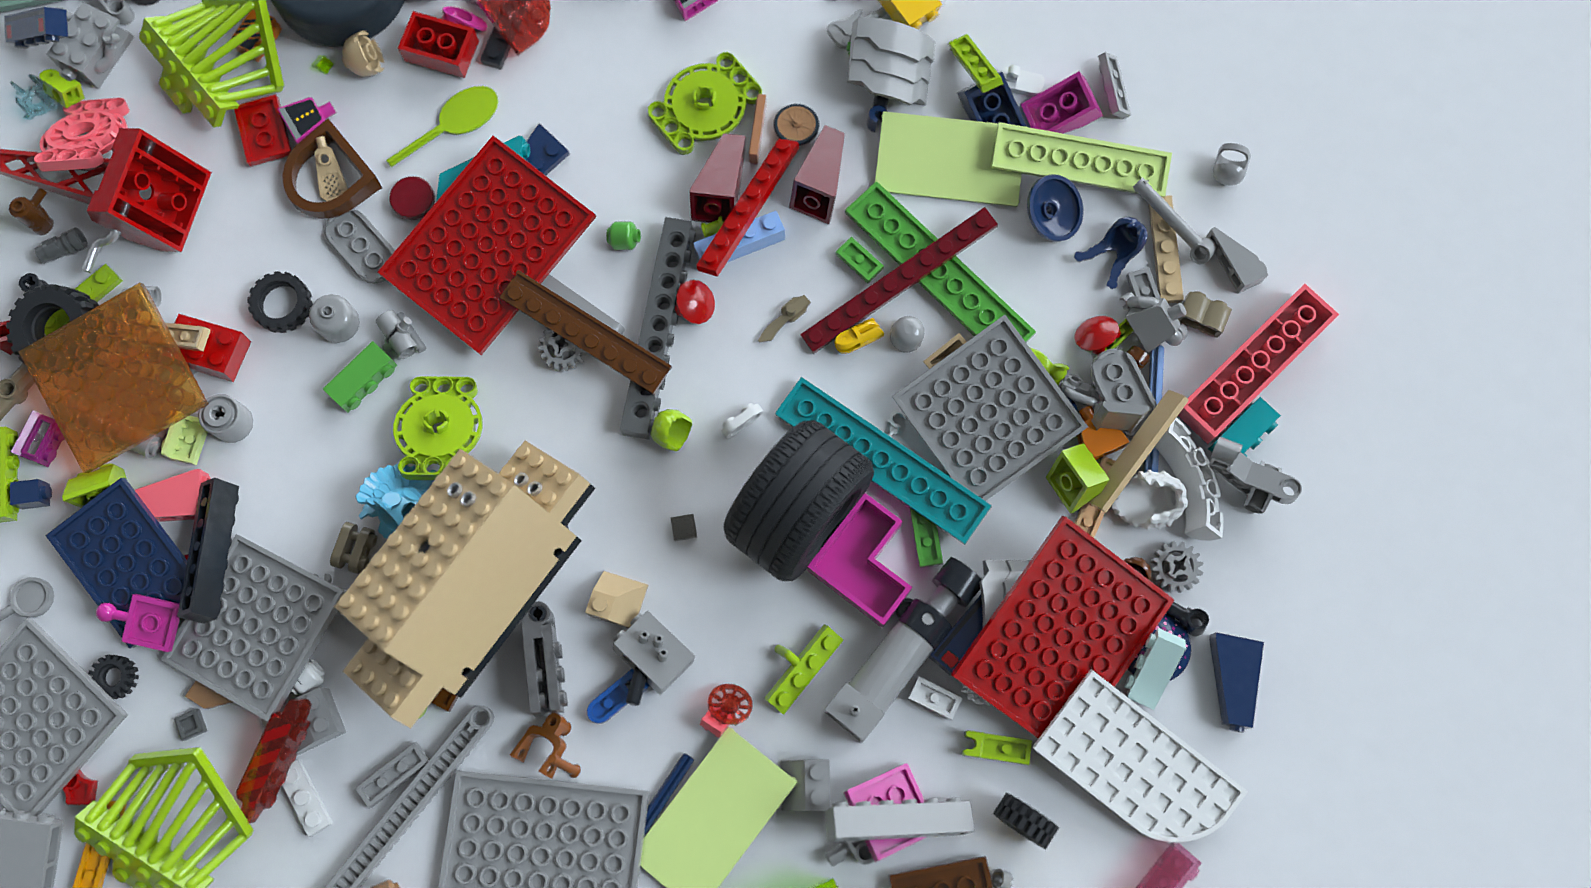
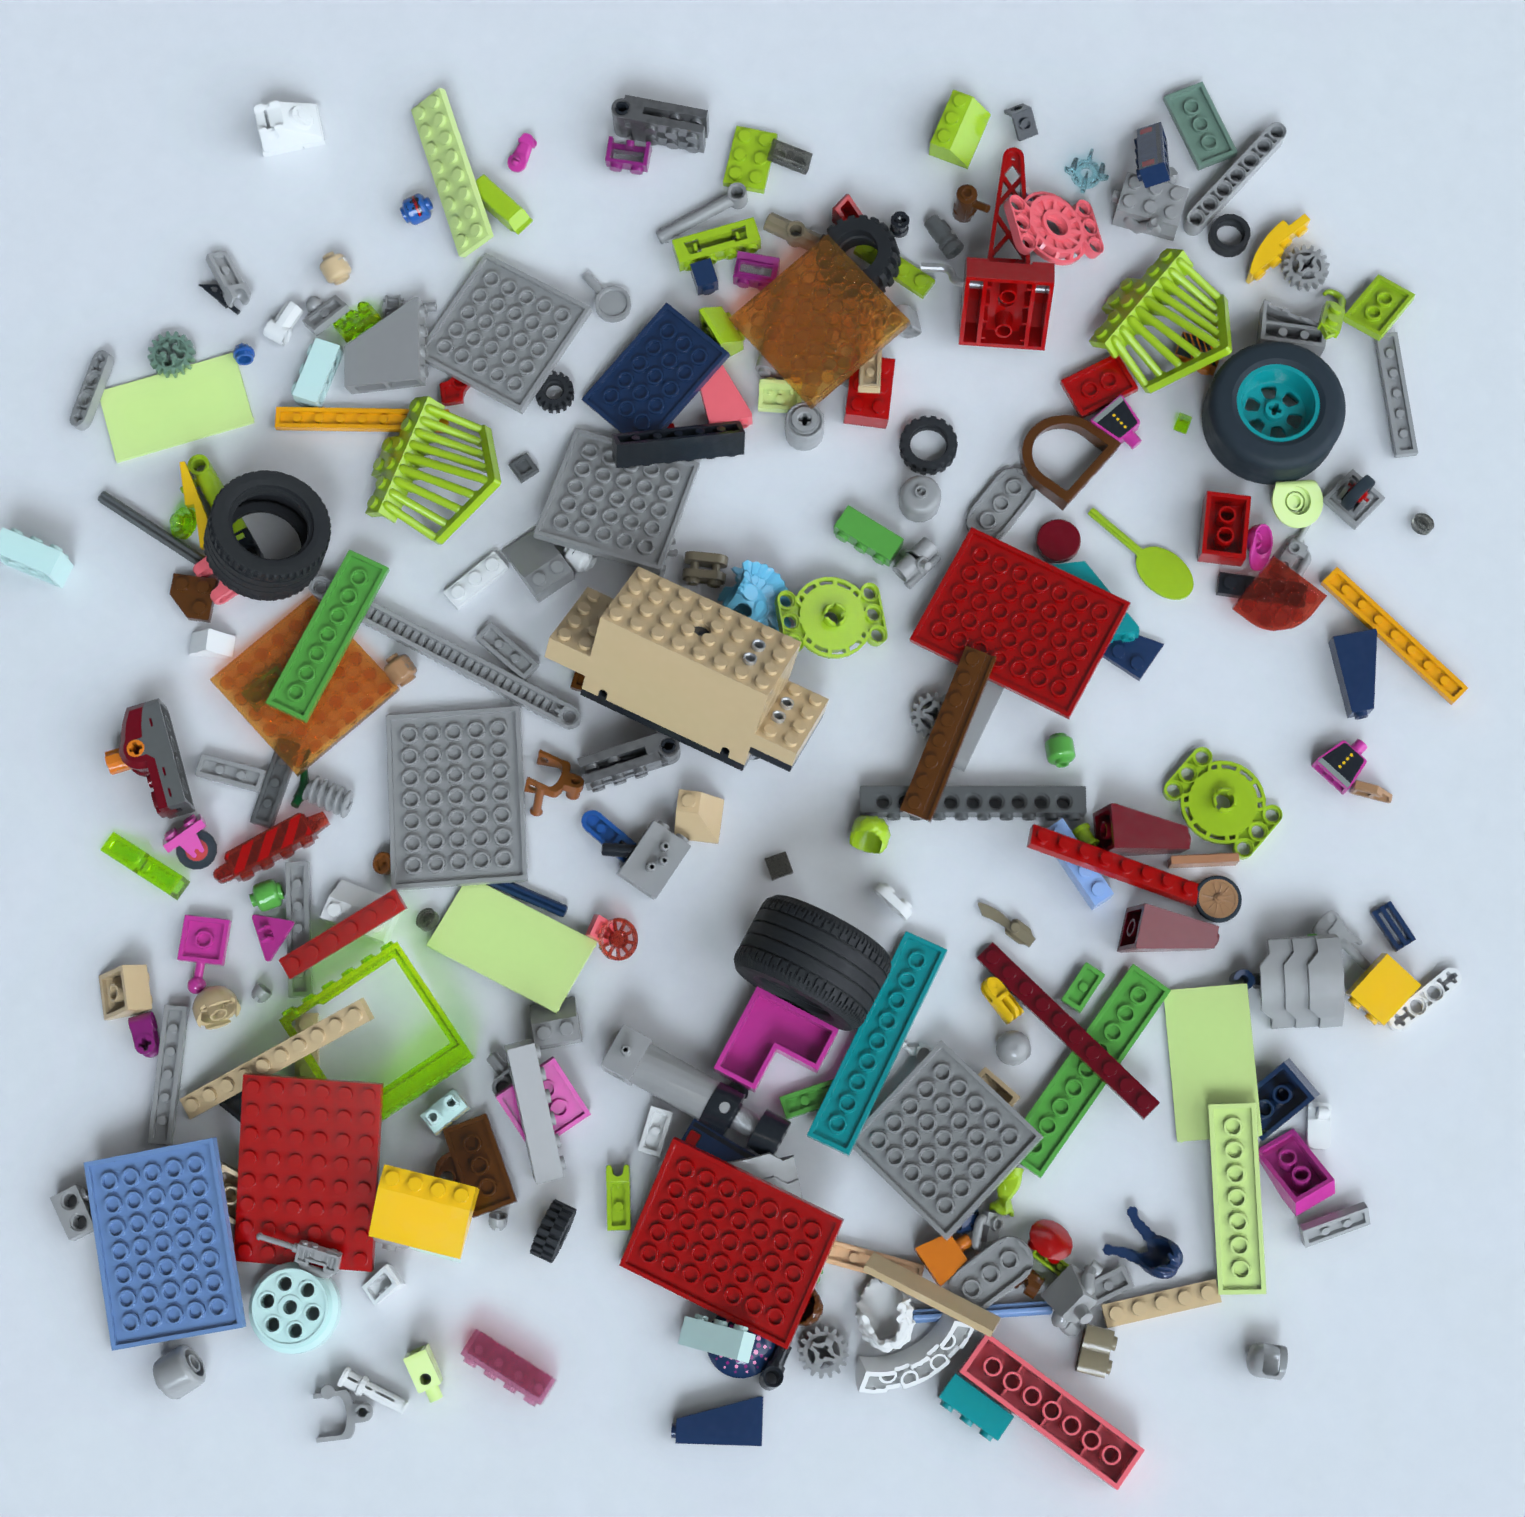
camera: 80 degrees right, 0 degrees up
lime leg [39,69,85,108] -> none
dark pink plate [96,594,180,652] -> none
medium nougat tile [185,681,234,709] -> none
clear red hinge [236,698,312,824] -> none
tan piece [314,136,348,201] -> none
tan cylinder [342,31,384,77] -> none
red dish [675,280,715,324] -> none
lime plate [764,624,843,715] -> none
lime tile [948,34,1003,93] -> none
dark blue dish [1027,174,1084,242] -> none
white plate [1032,670,1248,842] -> none
lime slope [1045,443,1110,514] -> none
light grey slope [1091,401,1150,434] -> none
light grey piece [1133,178,1217,264] -> none
light grey slope [1205,227,1268,294] -> none
light grey connector [1209,437,1302,514] -> none

